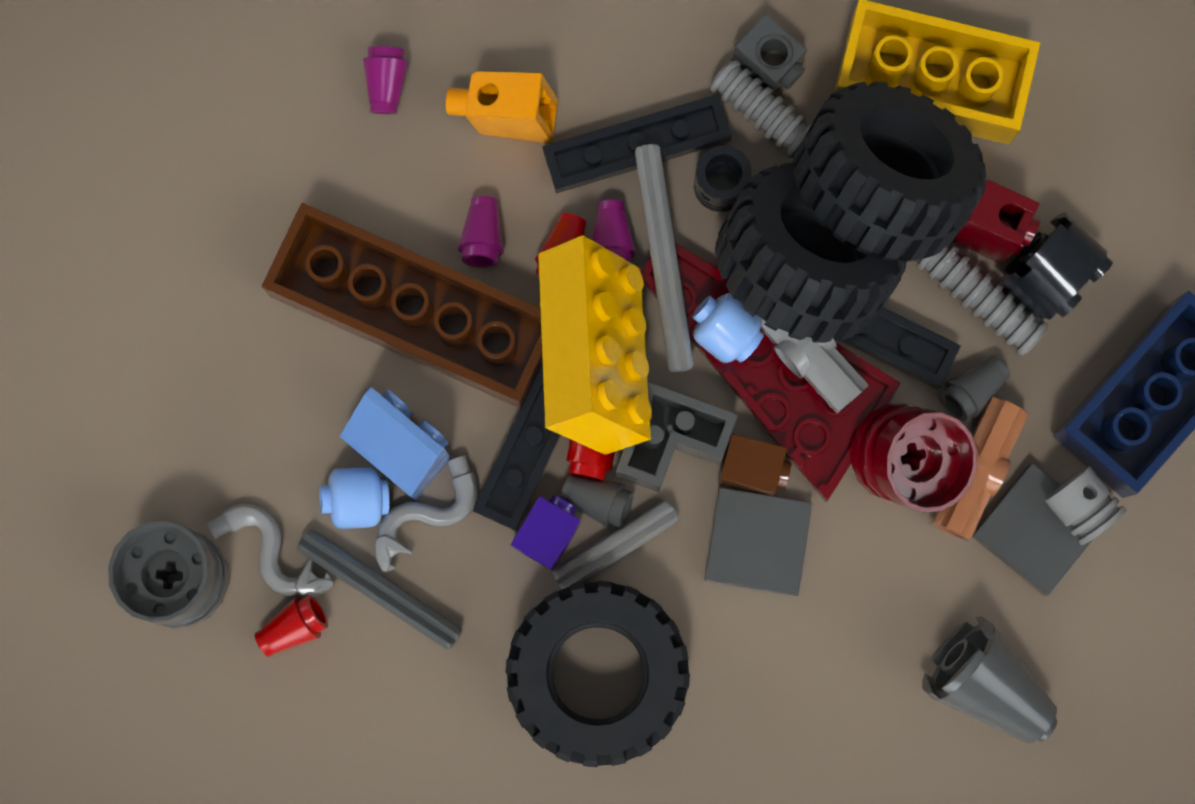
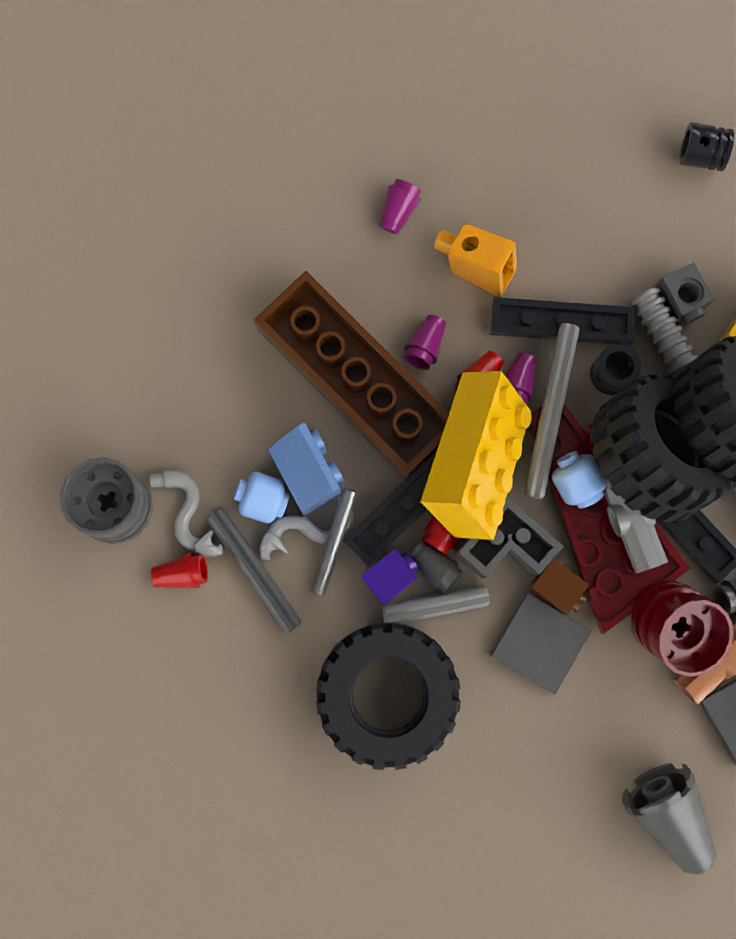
camera: 20 degrees right, 0 degrees up
none -> flat silver bar [311,487,358,595]

